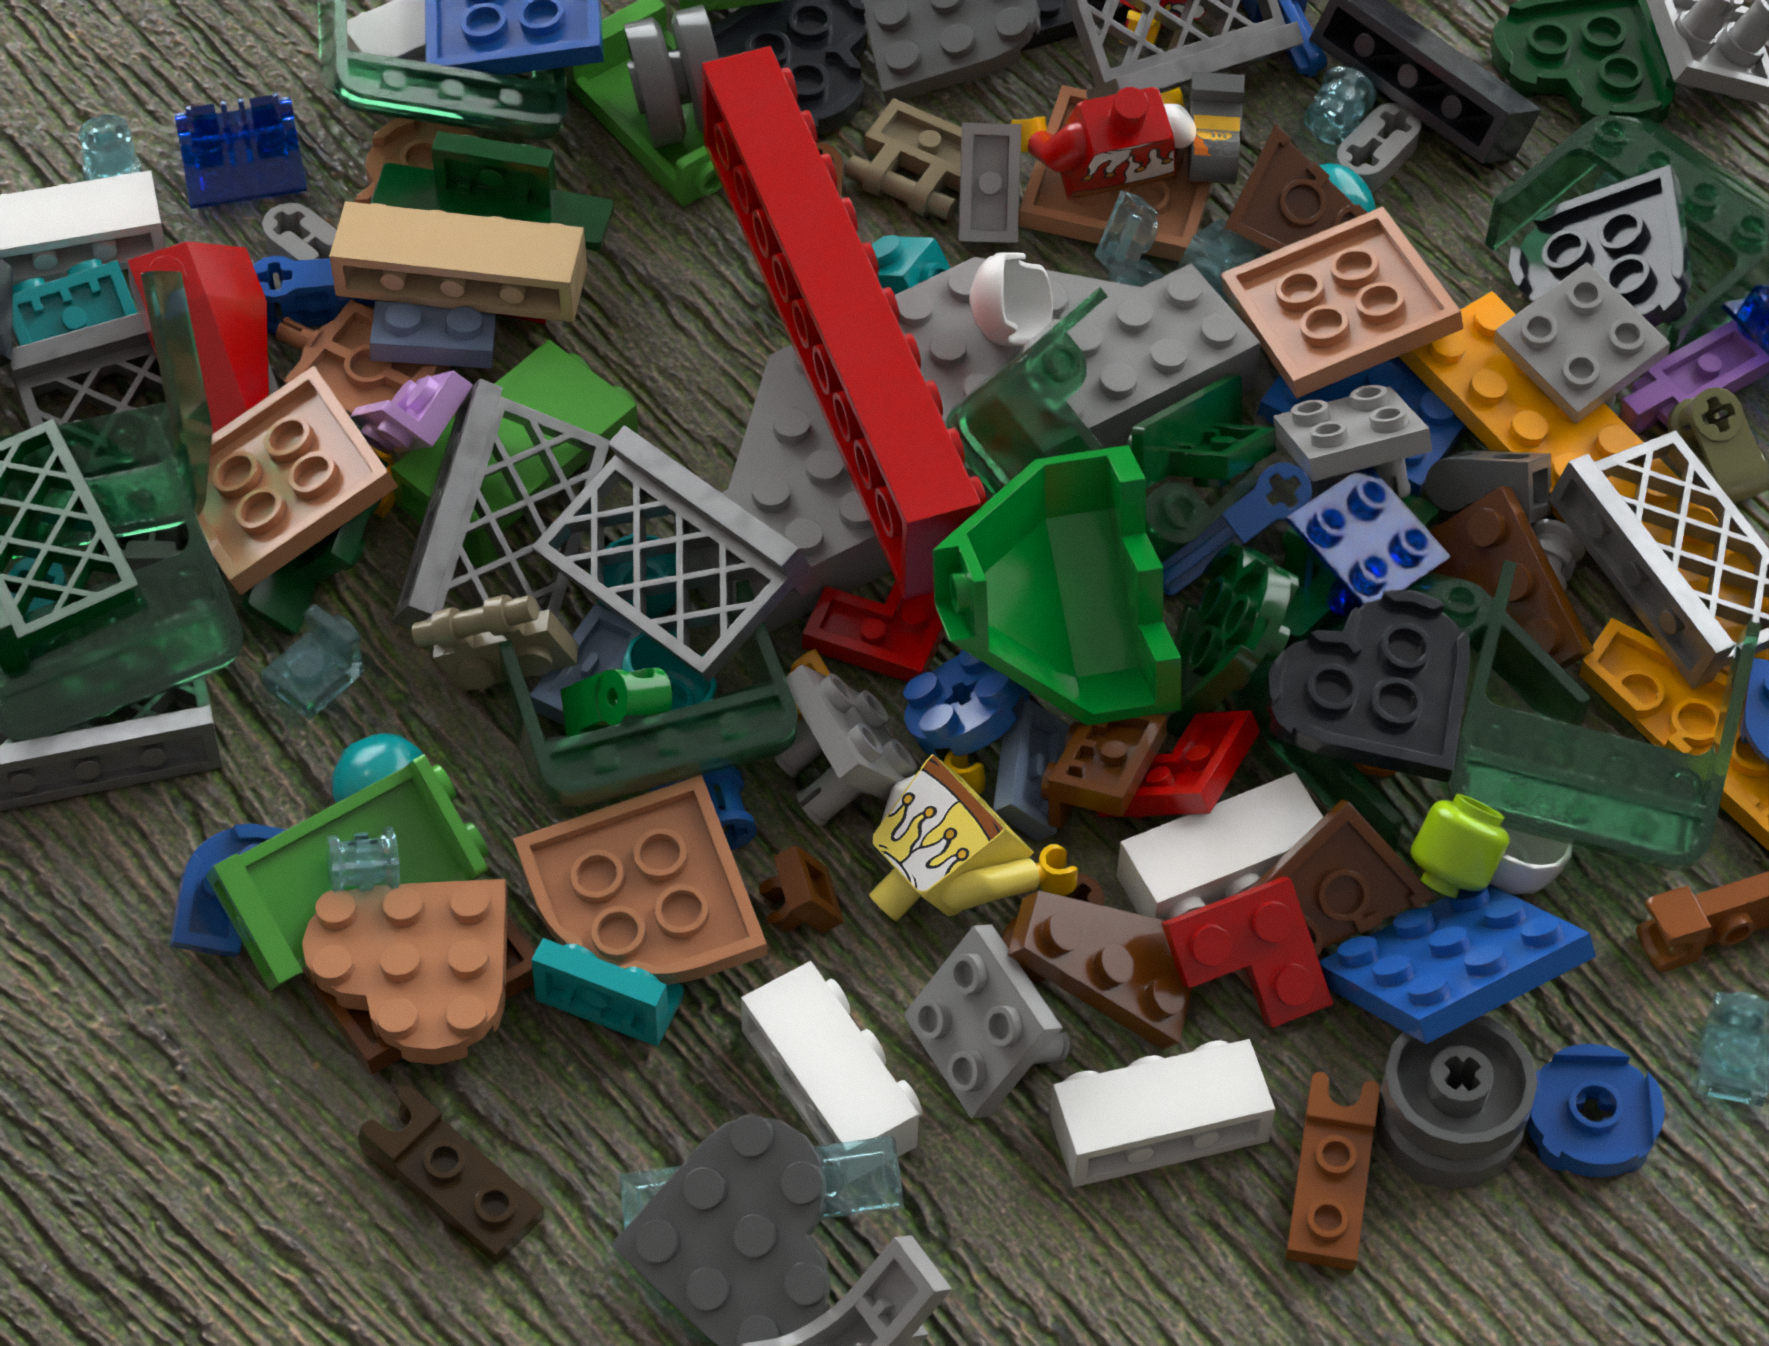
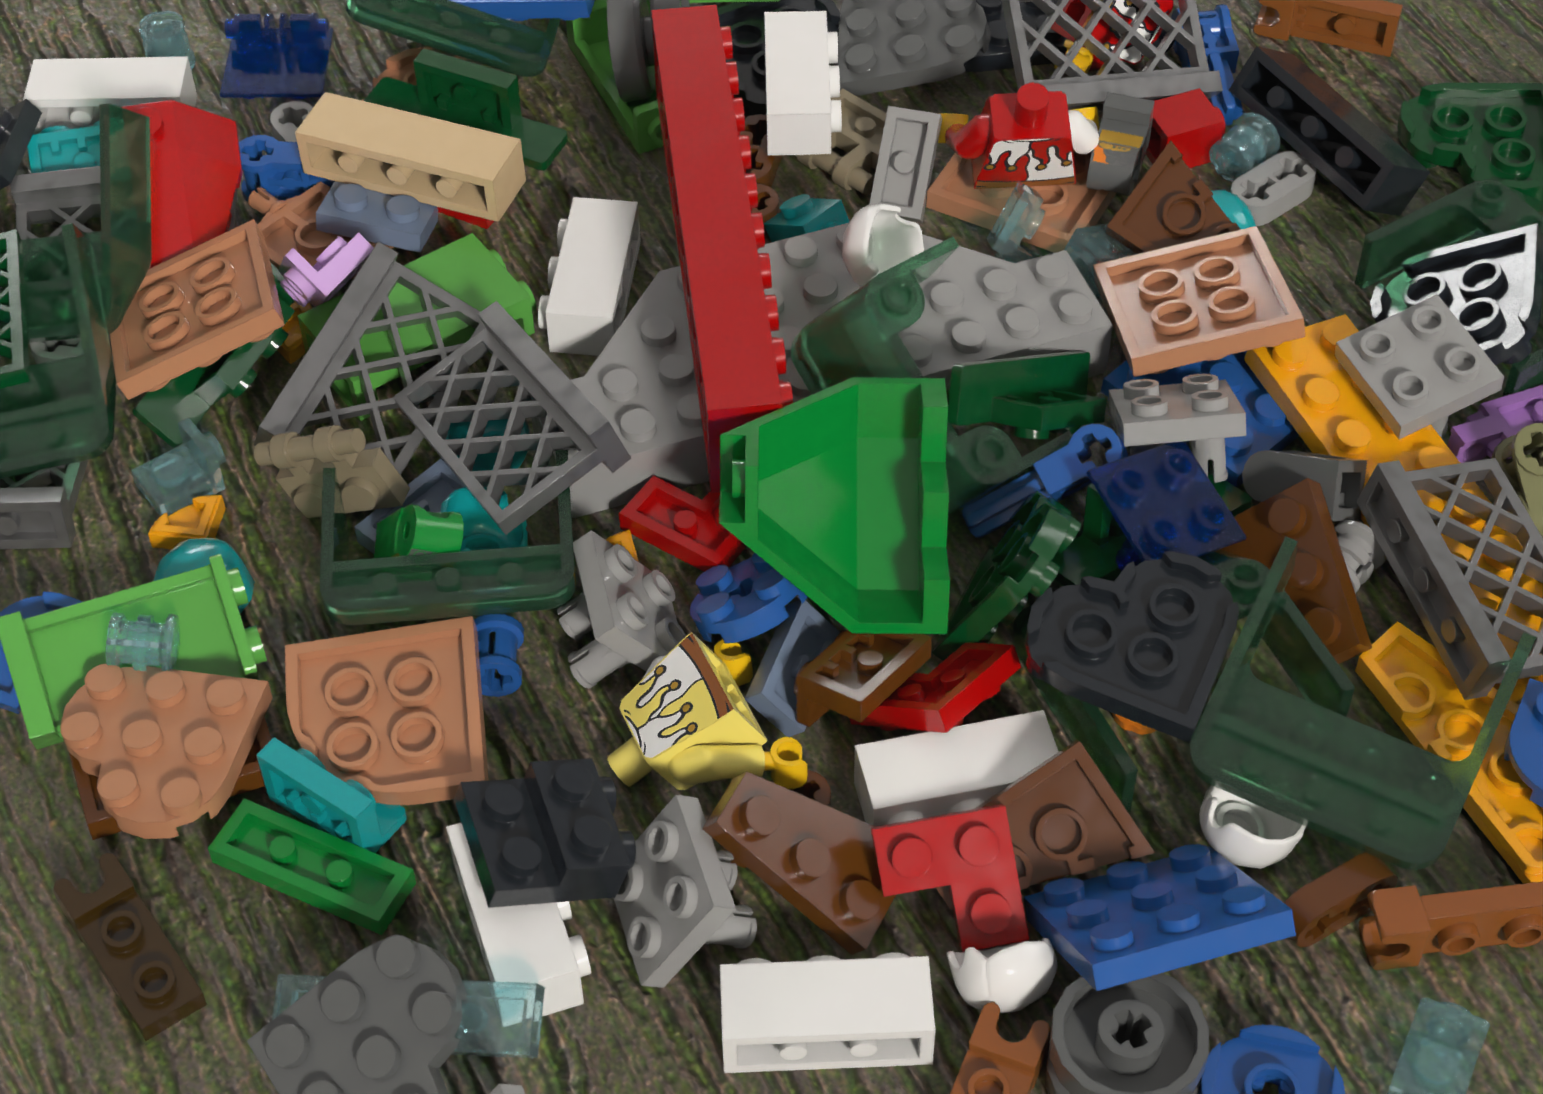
camera: 15 degrees right, 5 degrees down
reddish brown tile [759,845,844,934] -> none
lime head [1410,794,1510,898] -> none
none -> light orange tile [148,495,226,549]
none -> green plate [208,798,416,935]
none -> black plate [454,758,636,908]
none -> white brick [538,197,641,356]
none -> white brick [764,11,842,155]
none -> white hair [946,938,1058,1013]
none -> red brick [1146,88,1226,168]
none -> reddish brown beam [1284,851,1398,948]

